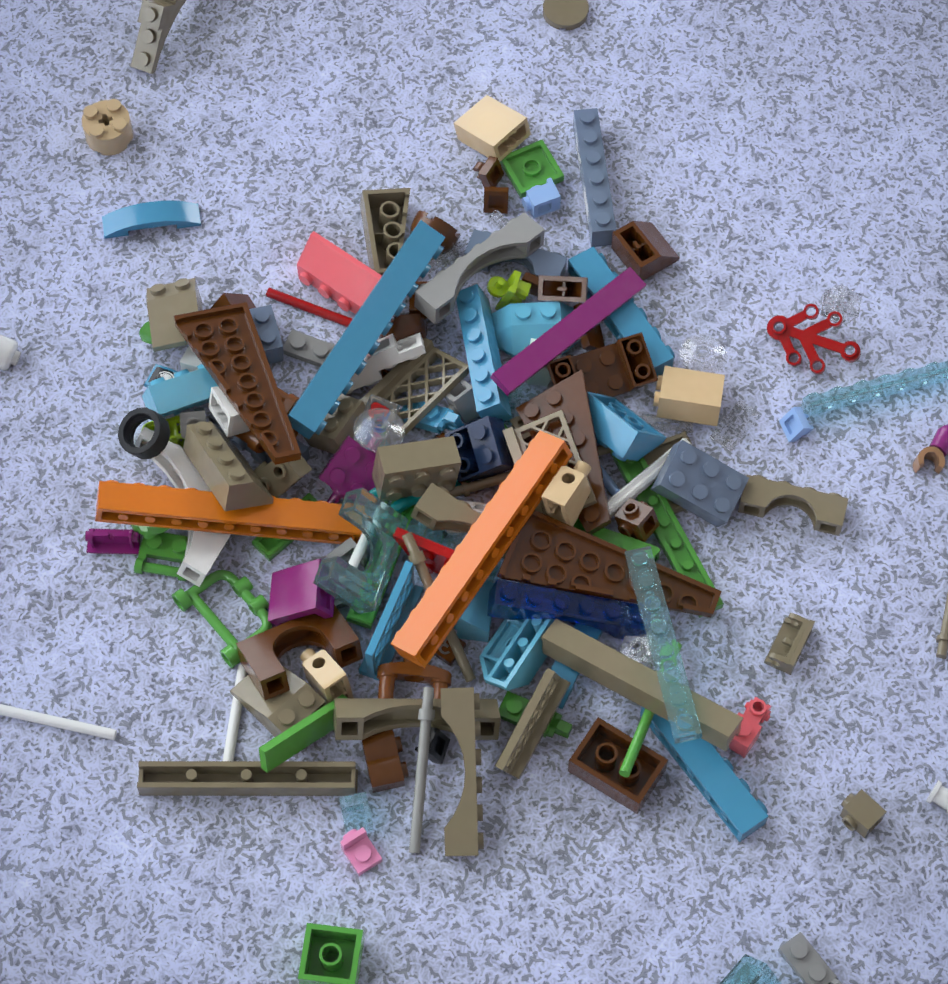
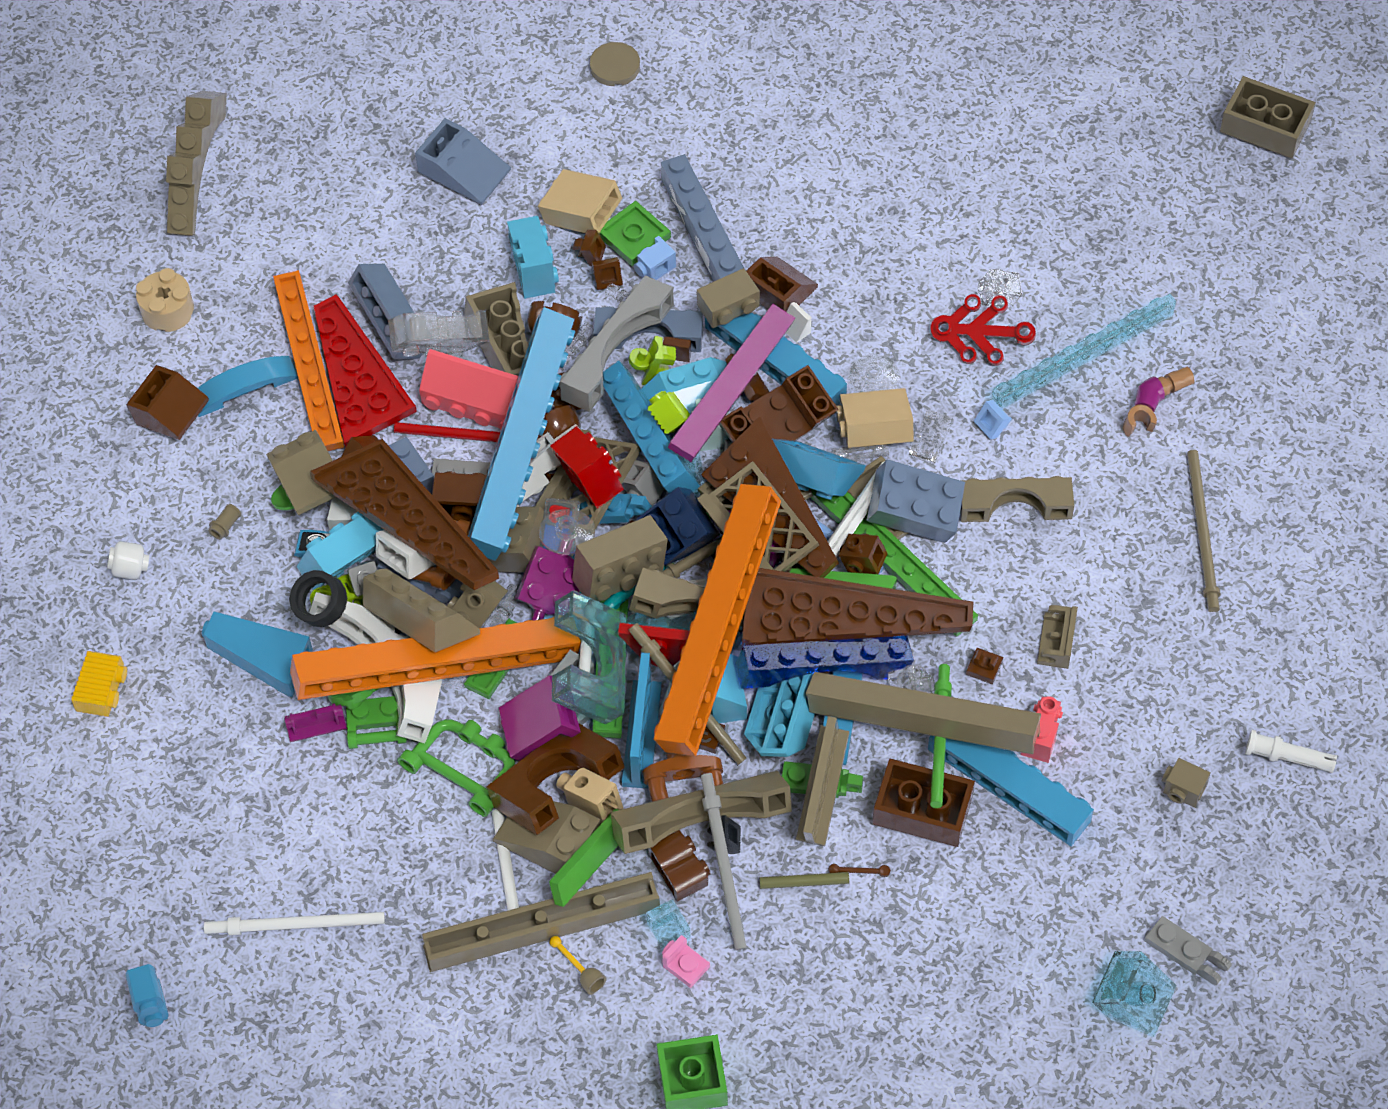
camera: 15 degrees left, 5 degrees down
dark tan arch [441,687,484,856] -> none
slope [537,275,588,303] -> none
tan torso [541,460,591,526] -> none
clear light blue plate [625,546,702,744] -> none
none -> reddish brown slope [126,365,209,440]
none -> dark azure slope [202,611,313,698]
none -> dark tan pin [208,504,242,540]
none -> orange plate [273,270,344,451]
none -> red wing [314,294,417,448]
none -> sand blue brick [348,263,431,359]
none -> clear wedge [388,310,490,358]
none -> sand blue slope [415,118,511,205]
none -> reddish brown brick [432,471,487,522]
none -> clear axle [483,584,520,628]
none -> medium azure wedge [507,216,559,299]
none -> red brick [550,426,624,509]
none -> dark tan hinge [550,936,607,995]
none -> lime brick [648,391,690,434]
none -> dark tan brick [697,268,760,328]
none -> olive bar [759,872,849,889]
none -> white slope [786,302,812,342]
none -> reddish brown hinge [828,863,891,877]
none -> reddish brown tile [966,648,1004,685]

